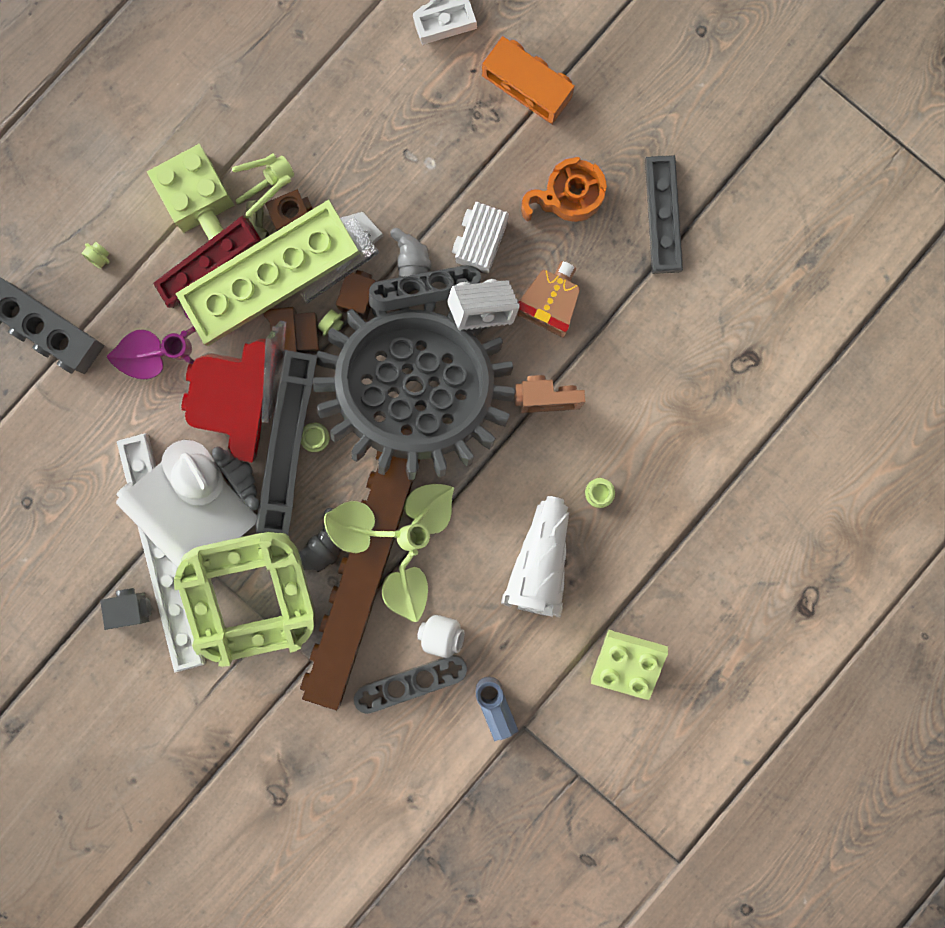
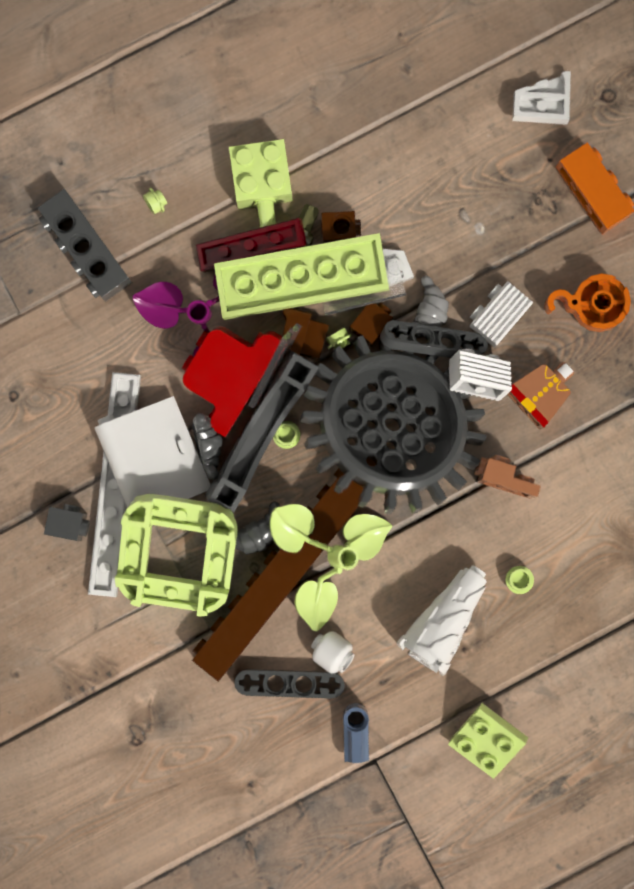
camera: 25 degrees right, 0 degrees up
white piece [161,440,223,506] -> none
yellowish green plant [232,153,294,218] -> none

